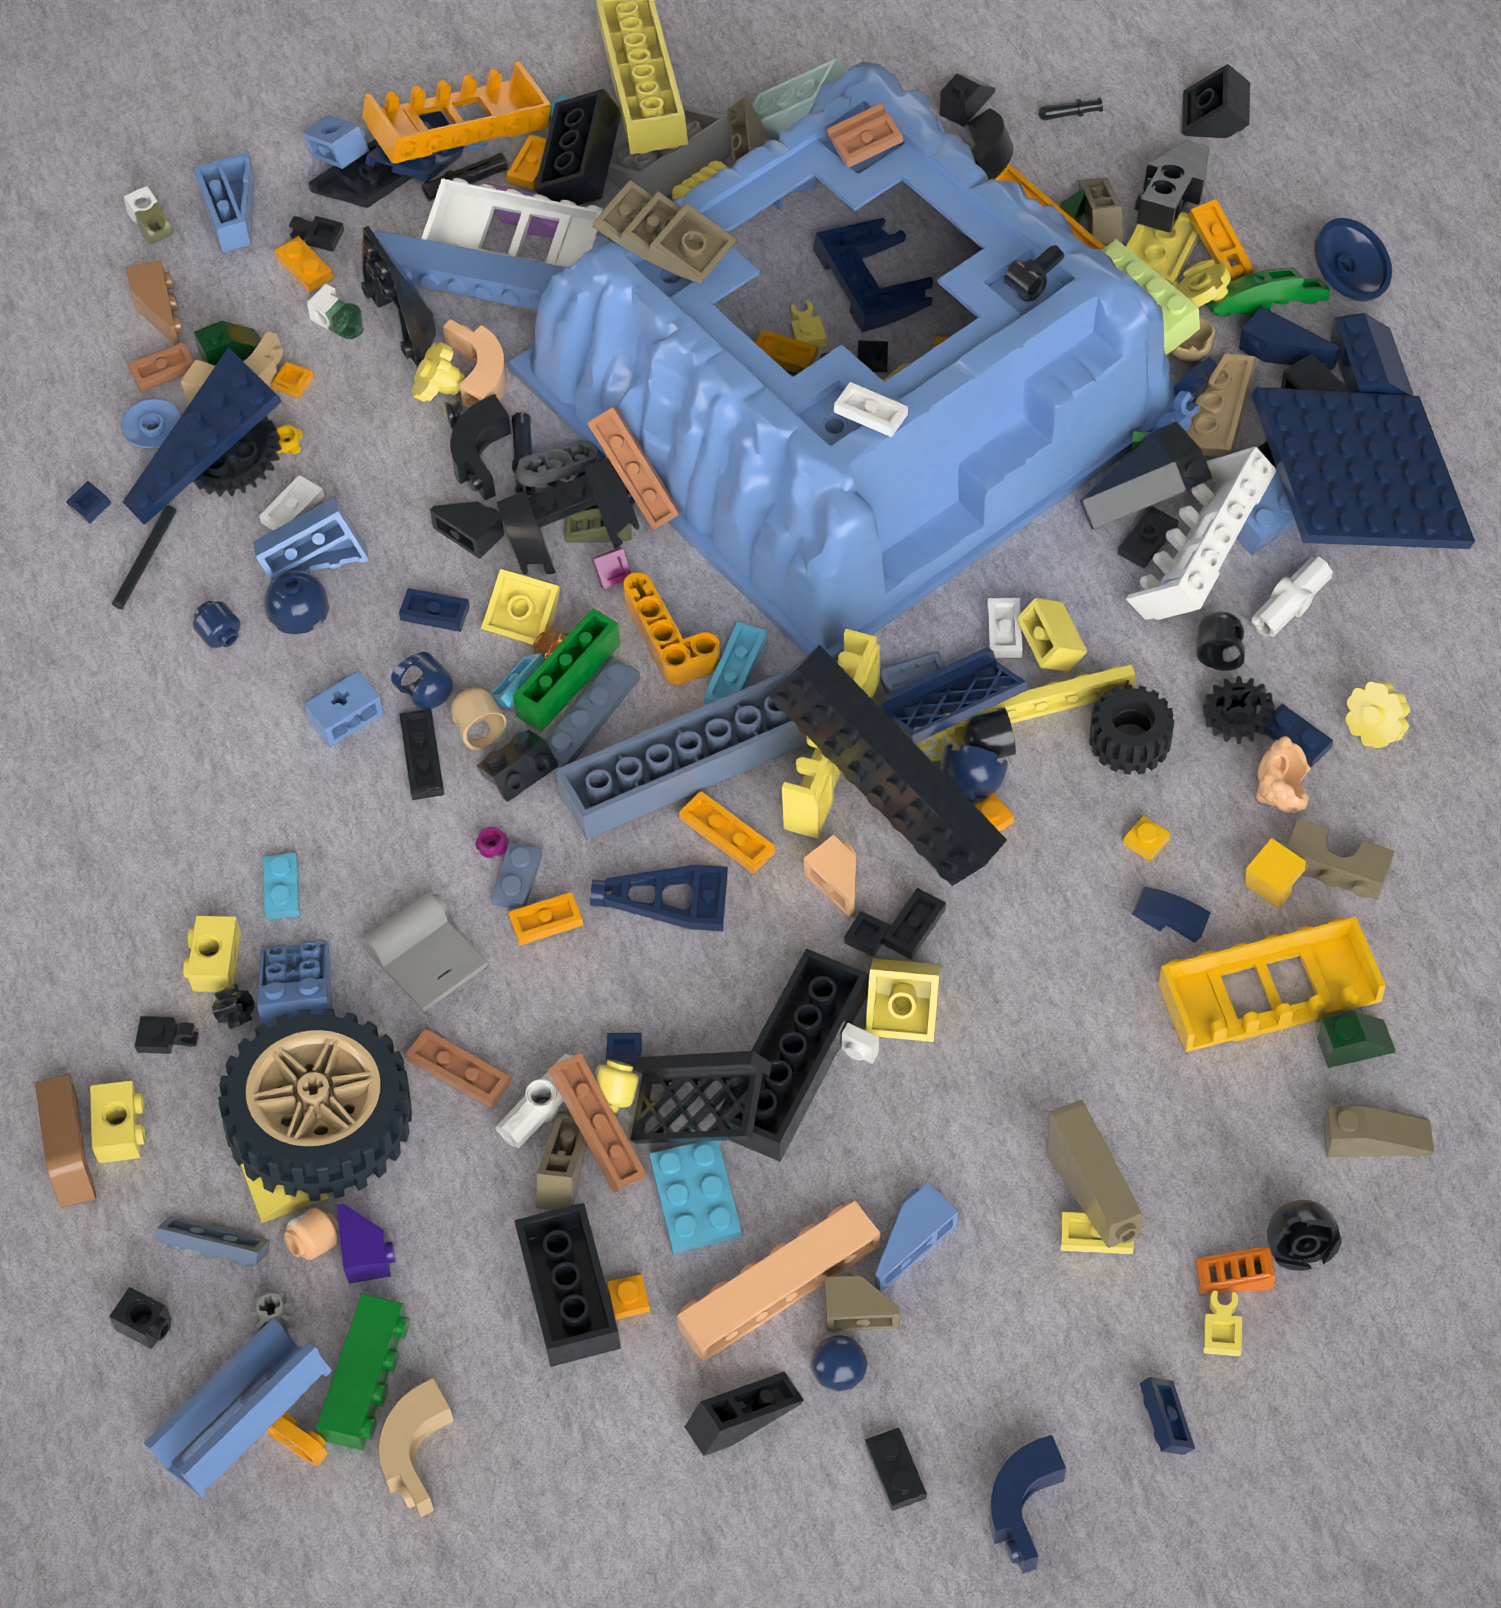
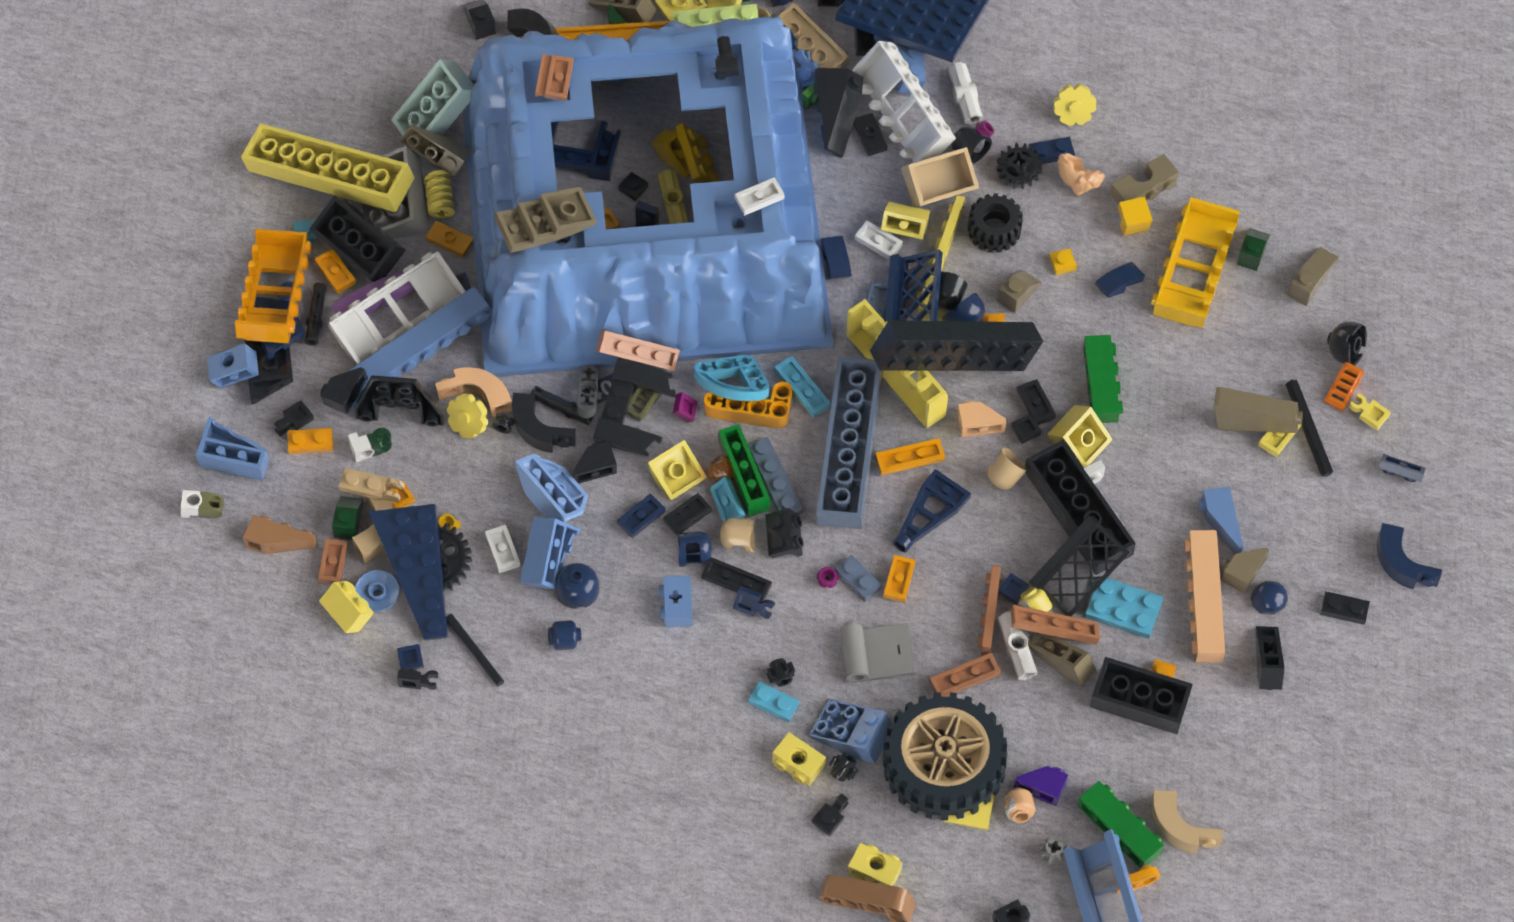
camera: 60 degrees left, 5 degrees up
sand blue plate [155,1216,270,1266] -> none
none -> light yellow brick [319,581,374,633]
none -> black slope [320,367,368,414]
none -> tan hinge [339,467,405,502]
none -> black plate [397,668,439,690]
none -> light blue wedge [515,454,588,522]
none -> black plate [663,493,712,536]
none -> medium azure beam [694,355,769,401]
none -> dark blue plate [733,586,775,619]
none -> black gear [767,658,795,687]
none -> dark blue slope [821,236,852,280]
none -> tan piece [901,147,979,208]
none -> magenta plate [975,120,994,138]
none -> nougat plate [977,565,1001,656]
none -> tan helmet [987,447,1027,490]
none -> dark tan slope [998,270,1042,313]
none -> green brick [1083,335,1123,423]
none -> black axle [1285,379,1333,477]

